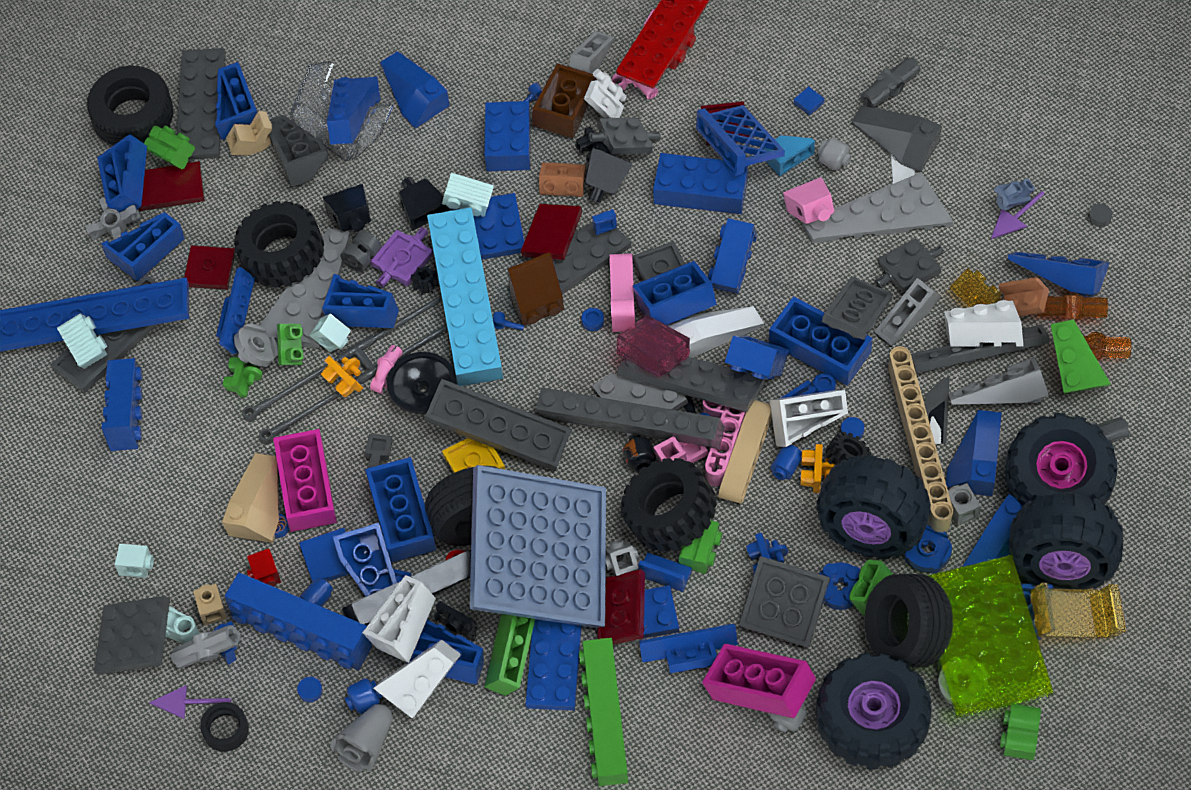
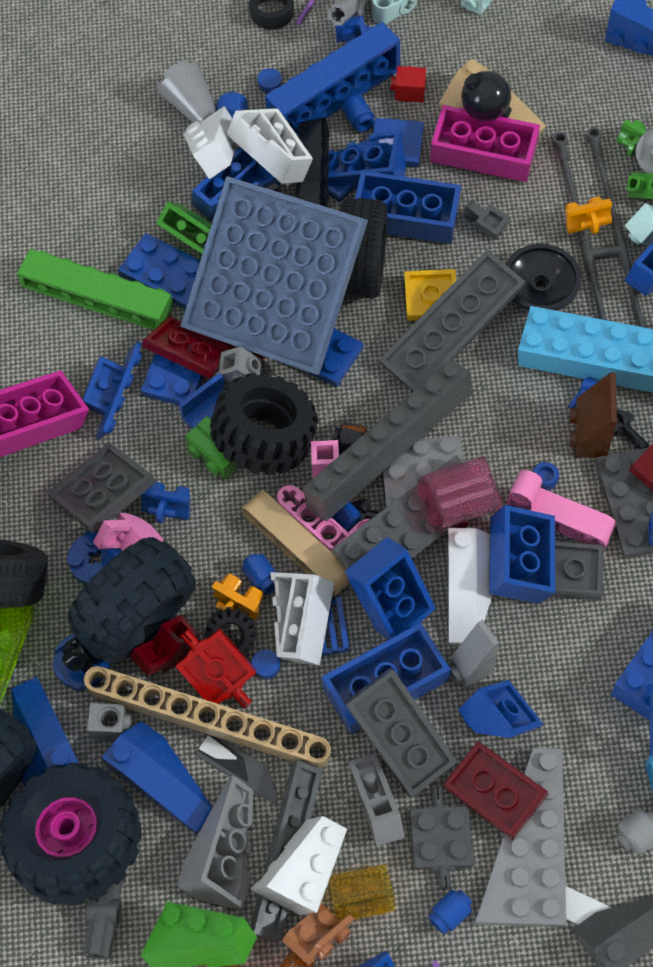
camera: 115 degrees right, 5 degrees up
tan brick [193,584,227,626] -> none
bright pink piece [370,345,403,395] -> none
blue wedge [708,218,758,294] -> none
bright pink torso [783,177,834,224] -> none
blue tile [813,373,836,393] -> none
bright green brick [850,560,893,616] -> none
none -> black gear [62,637,98,673]
none -> bright pink brick [93,513,164,551]
none -> red plate [175,628,256,709]
none -> blue brick [427,889,472,935]
none -> dark red tile [442,741,548,840]
none -> light grey slope [449,619,499,689]
none -> blue slope [458,680,543,738]
none -> black brick [461,71,512,122]

